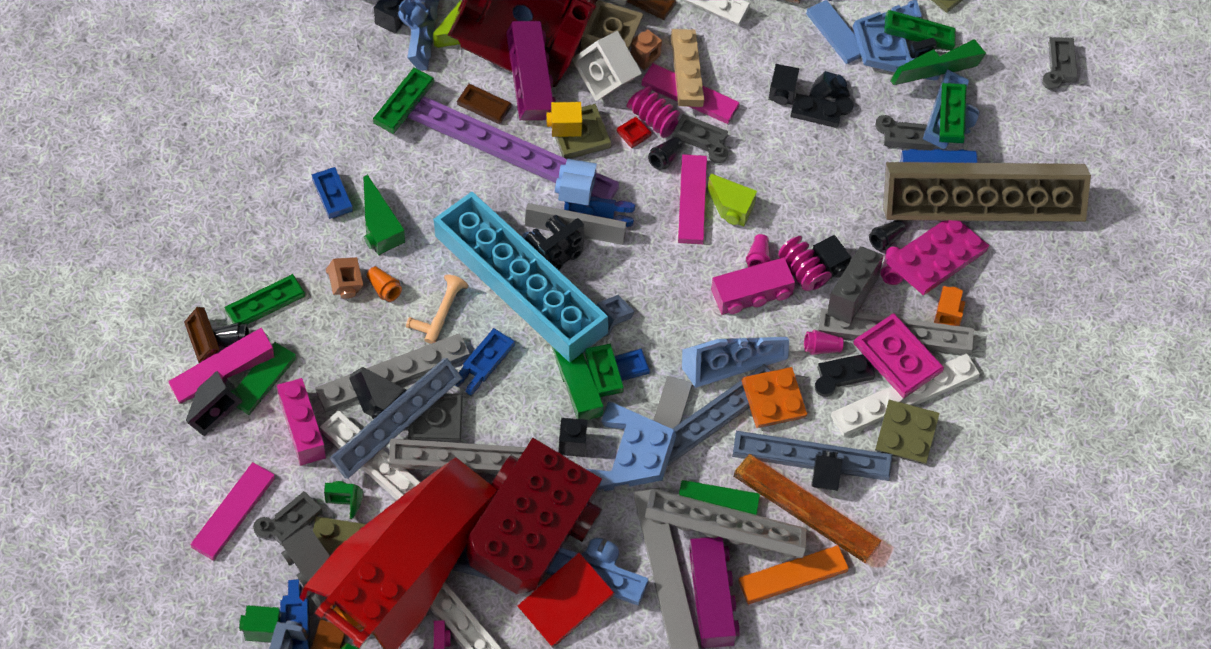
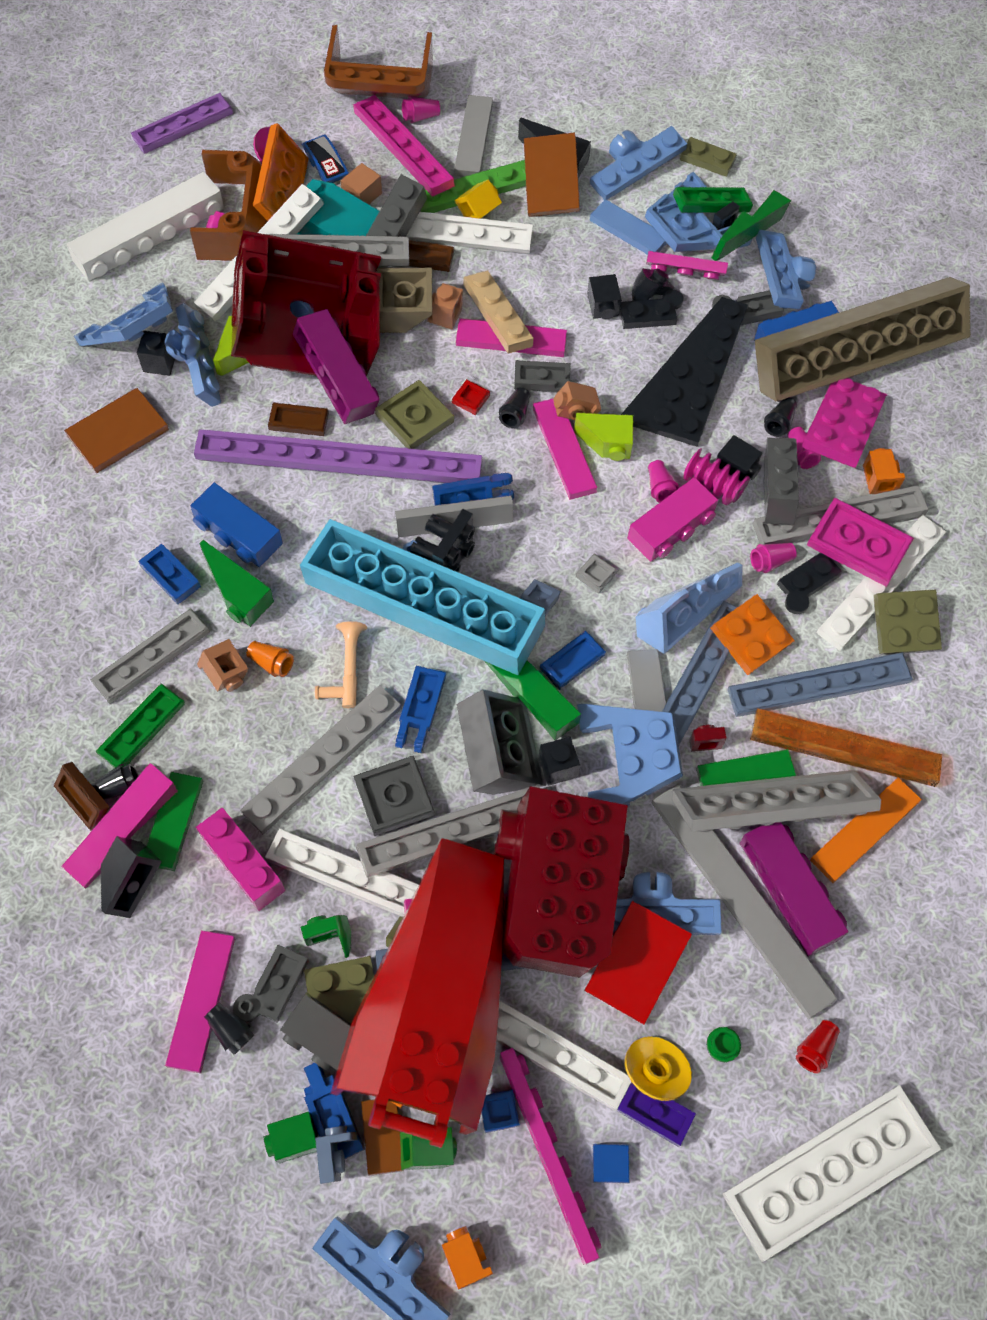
camera: 20 degrees left, 5 degrees up
sand blue tile [330,358,463,479] -> none
black slope [349,367,407,419] -> none
green tile [373,67,435,134] -> none
yellow brick [546,102,582,137] -> none
light blue brick [555,159,597,205] -> none
white brick [572,31,642,101] -> none
green plate [585,343,624,398] -> none
dark pink piece [627,86,680,138] -> none
black brick [811,450,843,491] -> none
green tile [939,83,967,143] -> none
dark grey hinge [1042,37,1077,90] -> none
none -> dark orange tile [64,388,169,474]
none -> light grey tile [90,608,210,704]
none -> blue brick [190,482,283,568]
none -> black cone [204,1002,254,1055]
none -> flat silver slope [456,689,543,795]
none -> nougat brick [553,381,601,420]
none -> light grey tile [576,554,617,594]
none -> black wing [621,297,748,447]
none -> dark pink plate [646,251,728,280]
none -> dark red plate [689,724,727,752]

